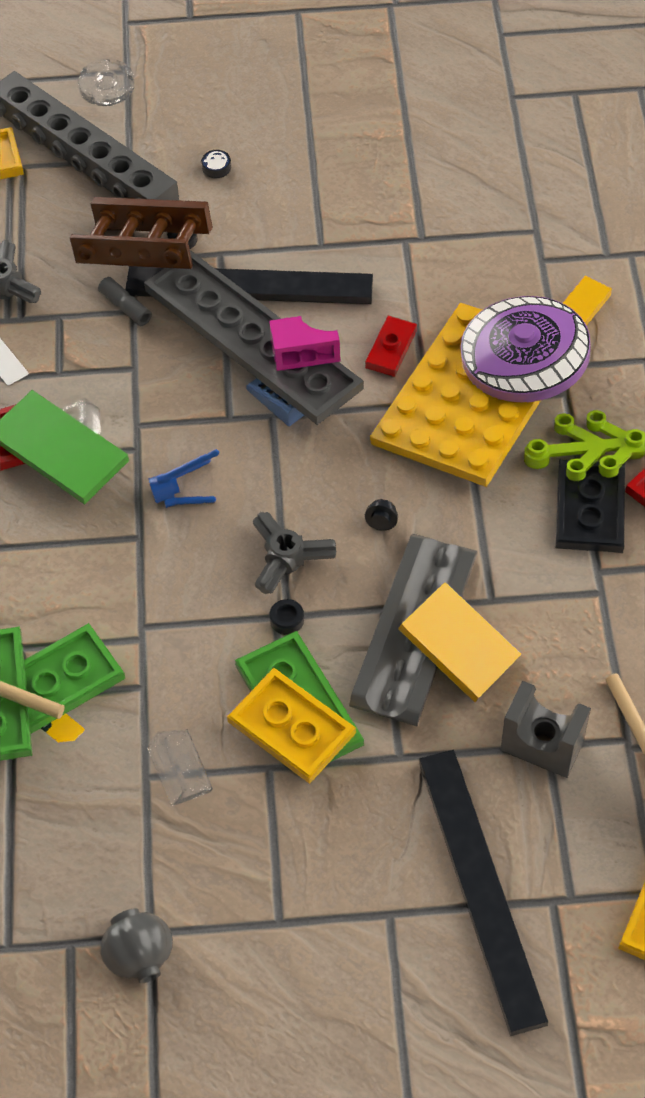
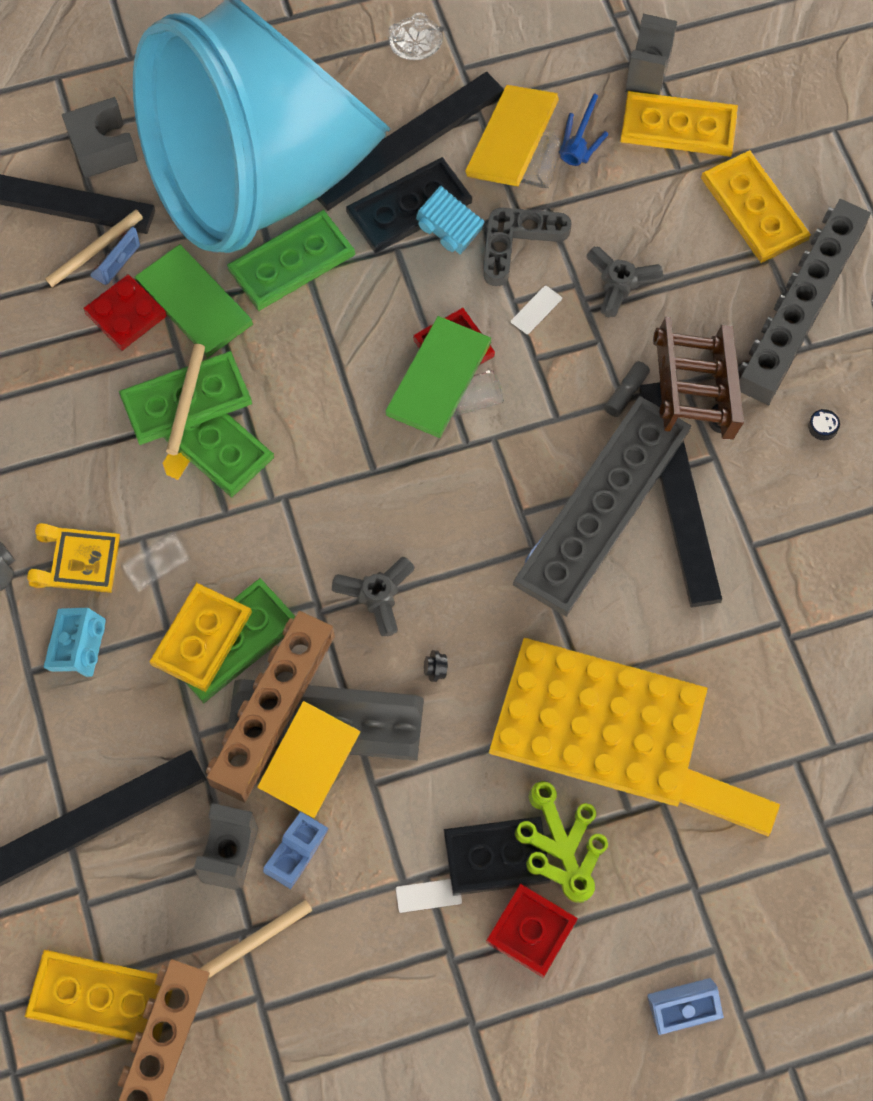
camera: 75 degrees right, 10 degrees up
blue plant [148,449,219,508] -> none
dark pink arch [269,316,341,371] -> none
black tile [269,599,304,635] -> none
red plate [365,315,417,377] -> none
dish [461,296,591,402] -> none
none -> yellow flag [27,523,120,593]
none -> medium azure bracket [44,608,106,677]
none -> medium nougat brick [206,611,335,803]
none -> medium blue slope [263,812,328,889]
none -> white sticker [396,879,462,913]

